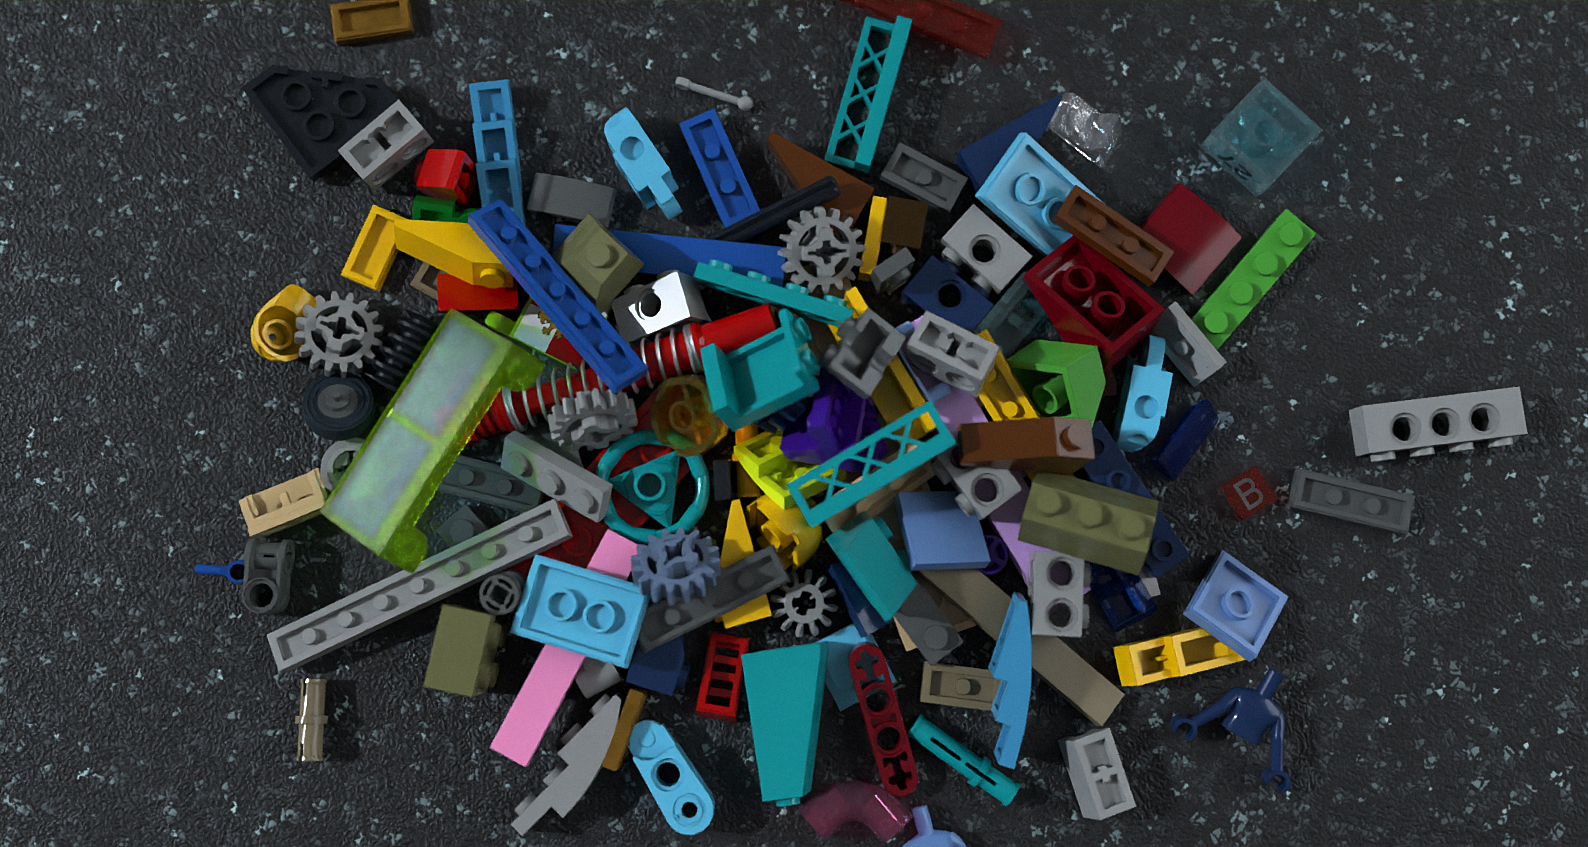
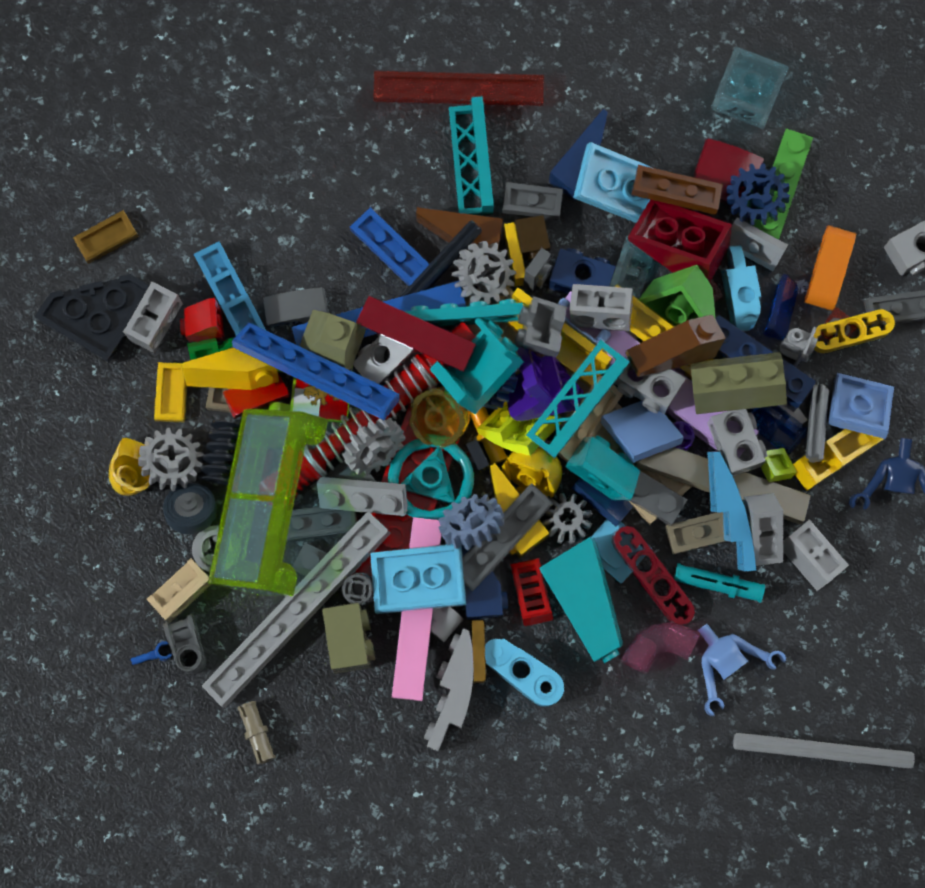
camera: 20 degrees left, 5 degrees down
medium azure piece [604,107,683,220] -> none
light grey hinge [675,77,753,111] -> none
light grey brick [938,204,1032,297] -> none
clear slope [1048,93,1121,168] -> none
none -> dark red tile [356,296,477,372]
none -> dark blue gear [727,163,790,226]
none -> light grey brick [744,493,783,566]
none -> lime plate [761,448,797,482]
none -> light grey hinge [780,327,818,367]
none -> orange beam [804,225,856,311]
none -> dark grey axle [806,384,829,463]
none -> yellow beam [813,309,895,353]

